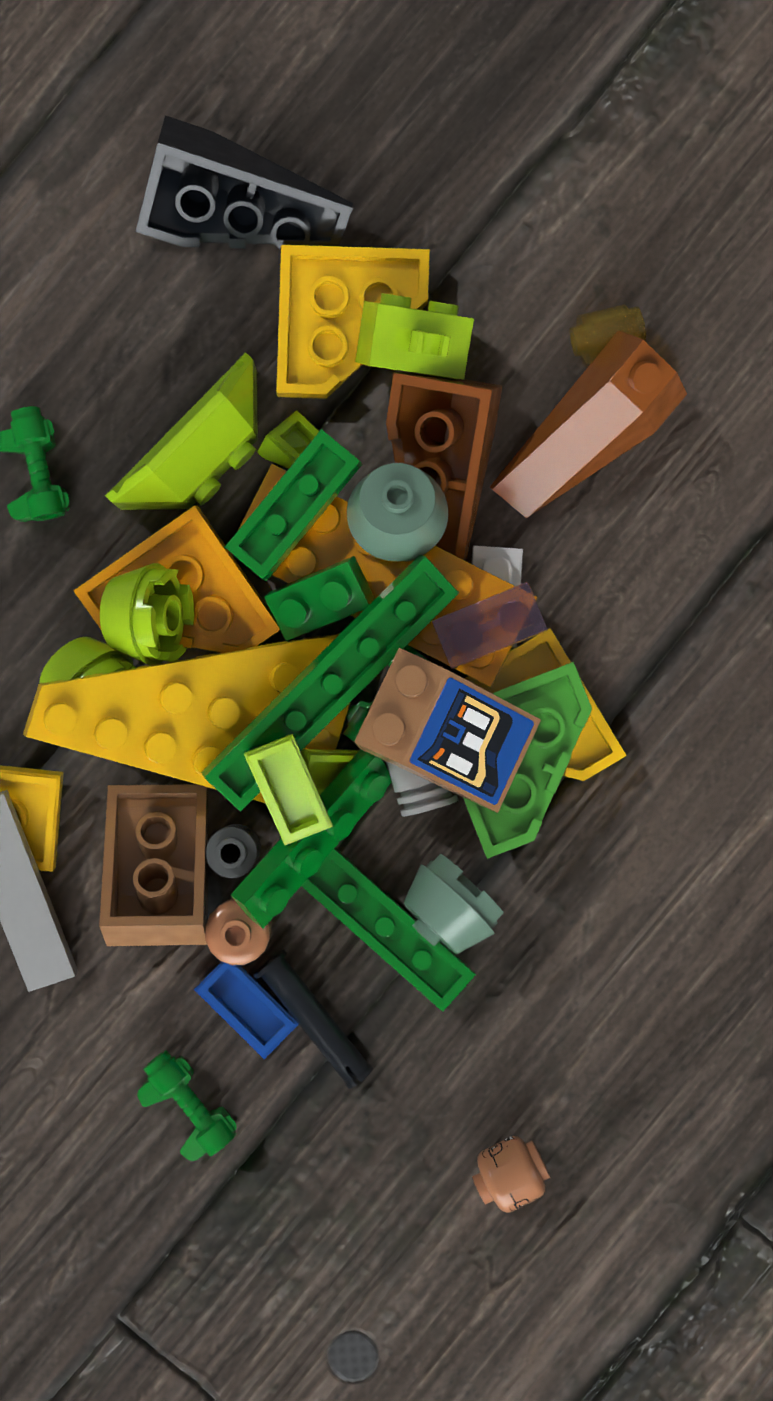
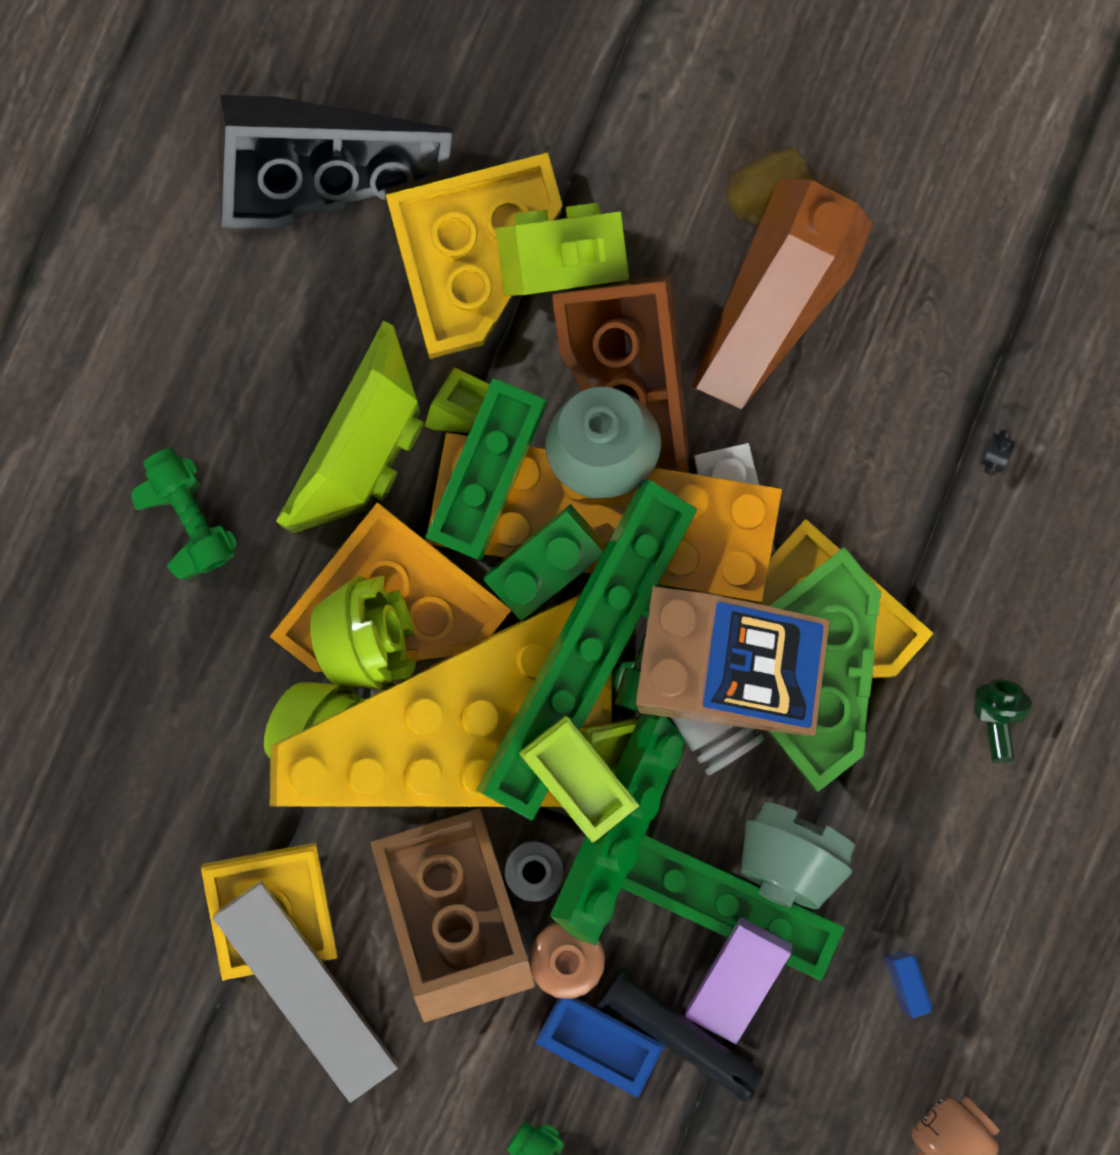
camera: 20 degrees left, 5 degrees down
plate [432,582,548,669] -> none
none -> tile [685,917,792,1044]
none -> blue tile [884,951,933,1018]
none -> dark green plate [974,679,1032,763]
none -> black piece [979,430,1015,475]

